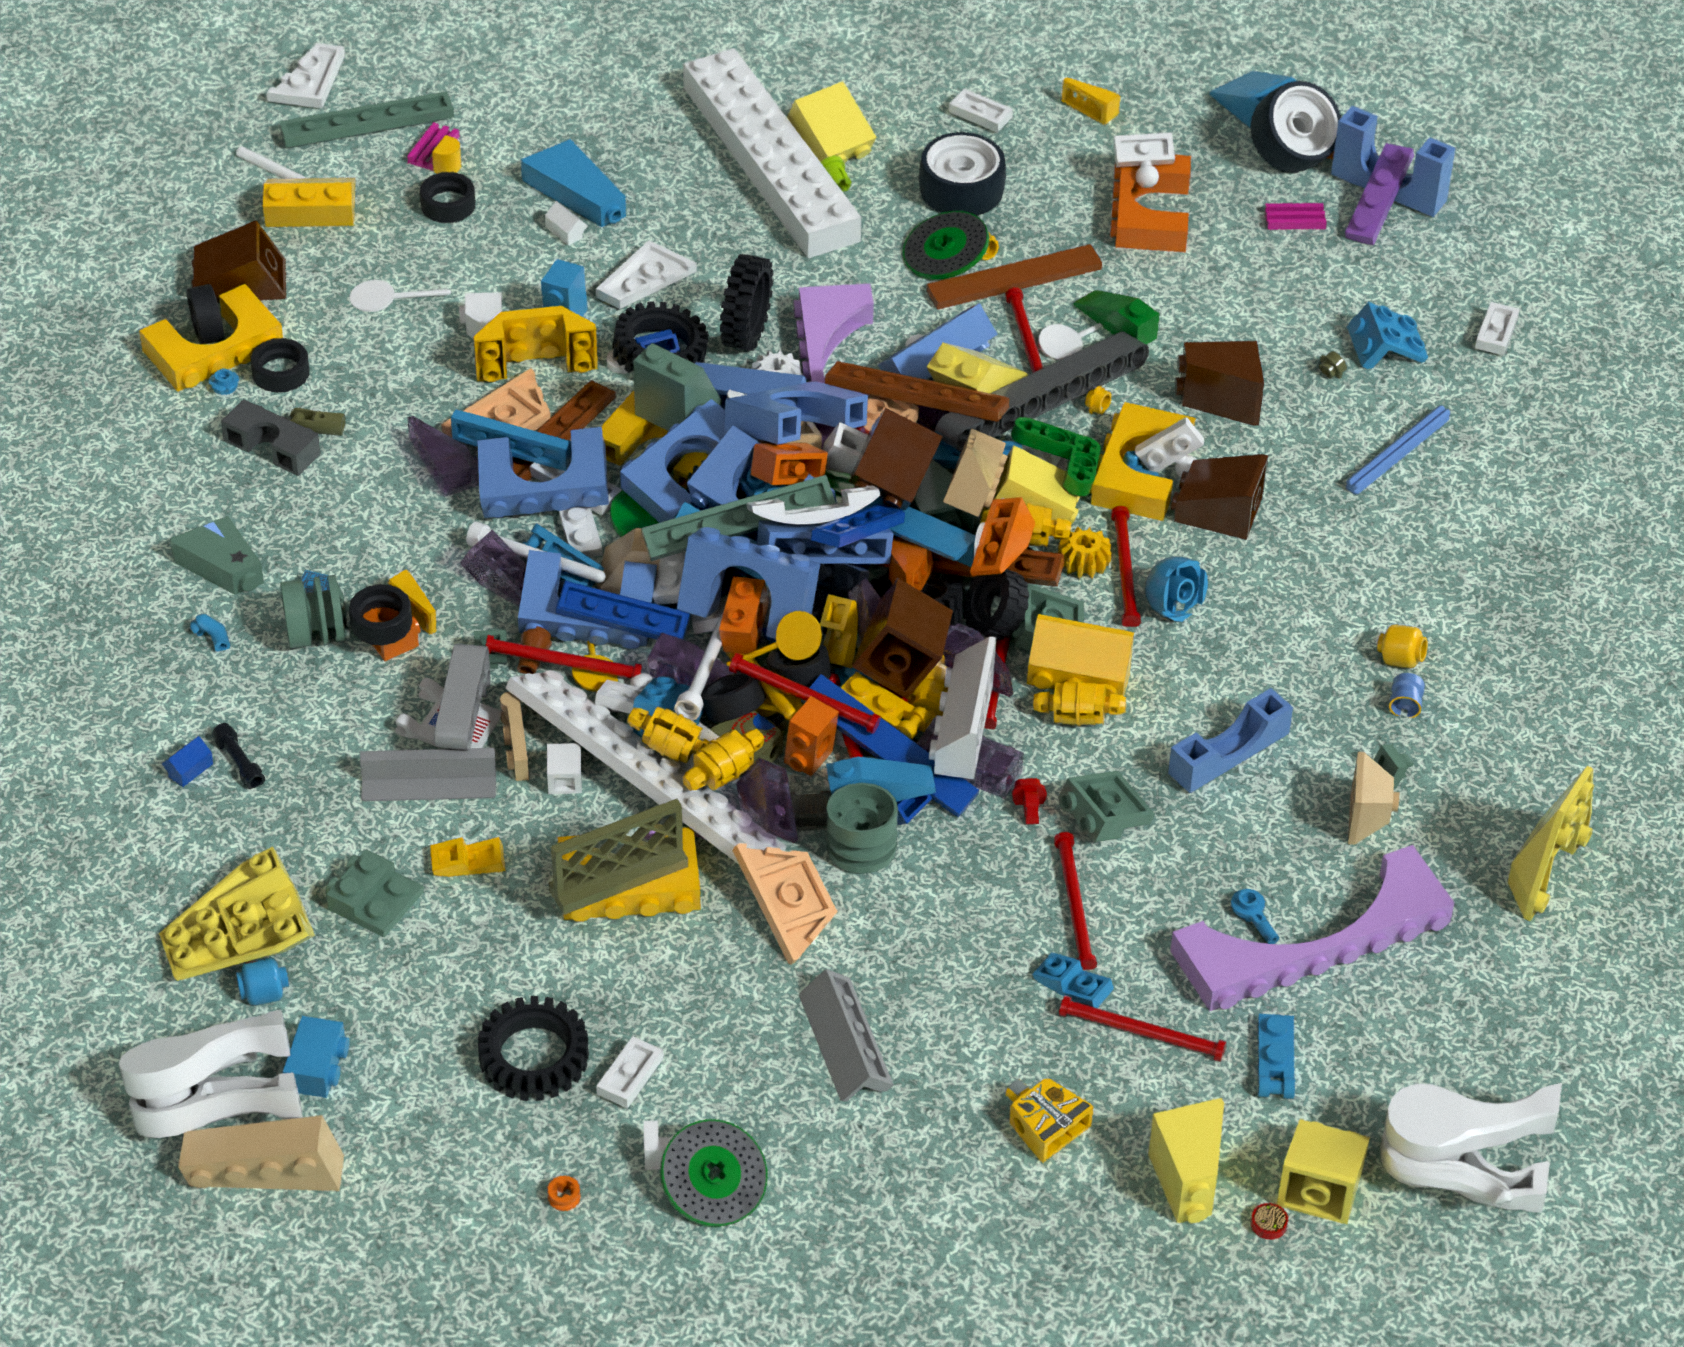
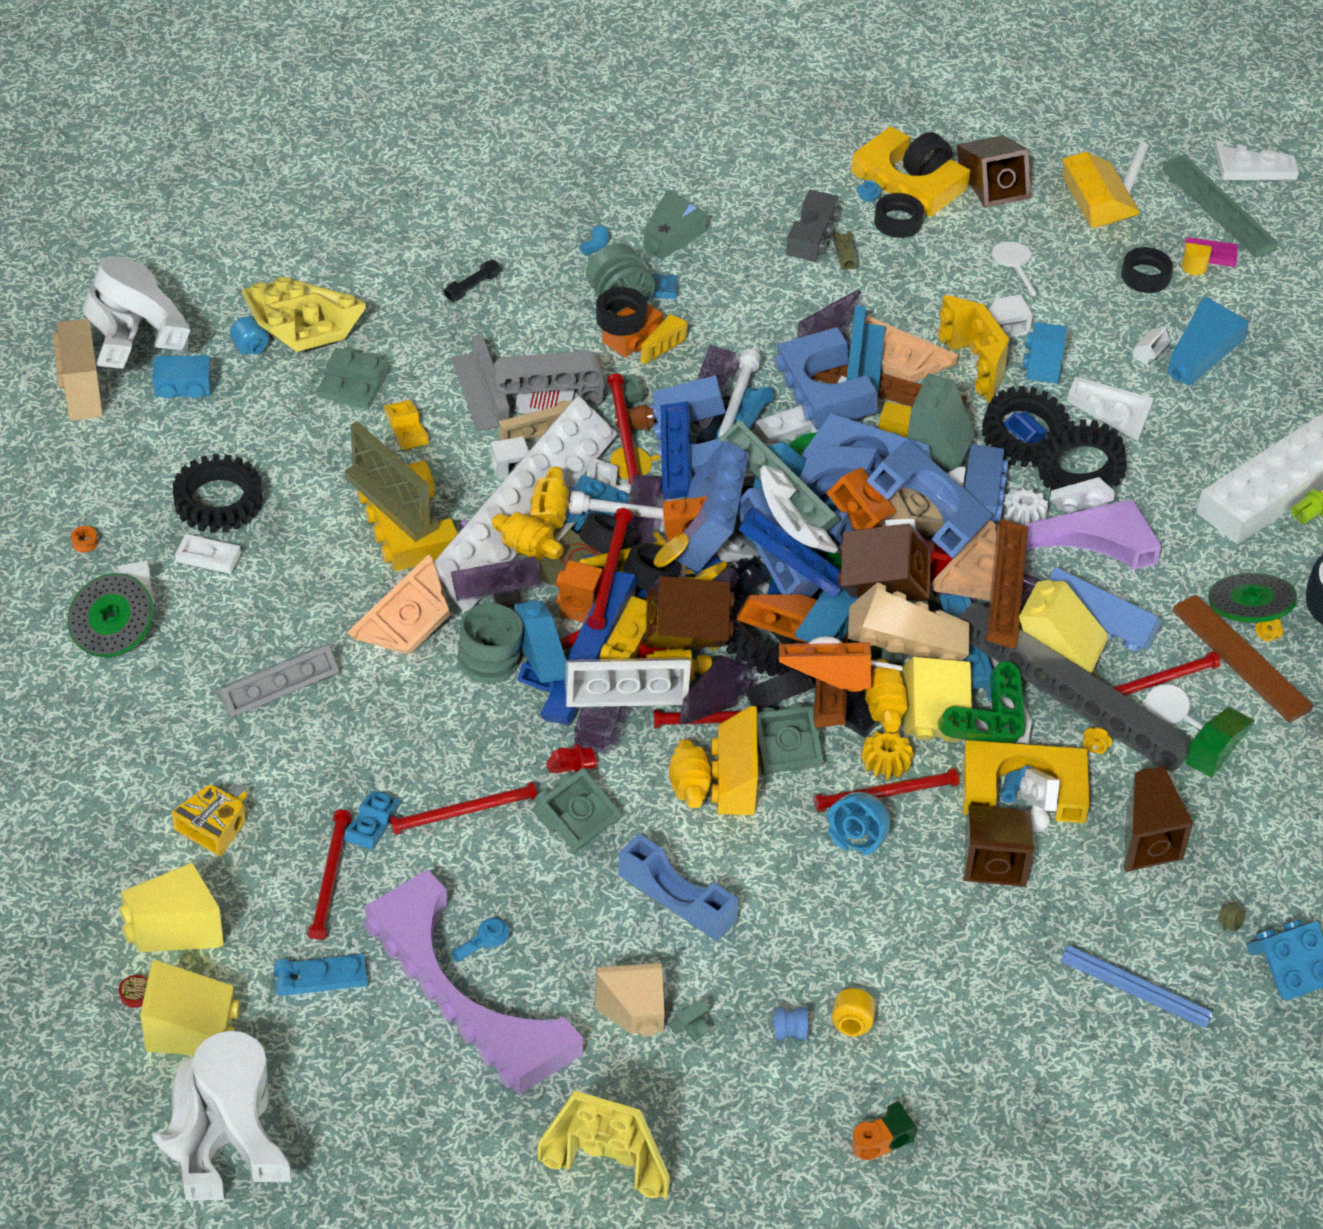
camera: 75 degrees right, 0 degrees up
blue piece [162,736,213,787] -> none
none -> leg [852,1101,916,1160]
none -> white plate [1050,477,1114,513]

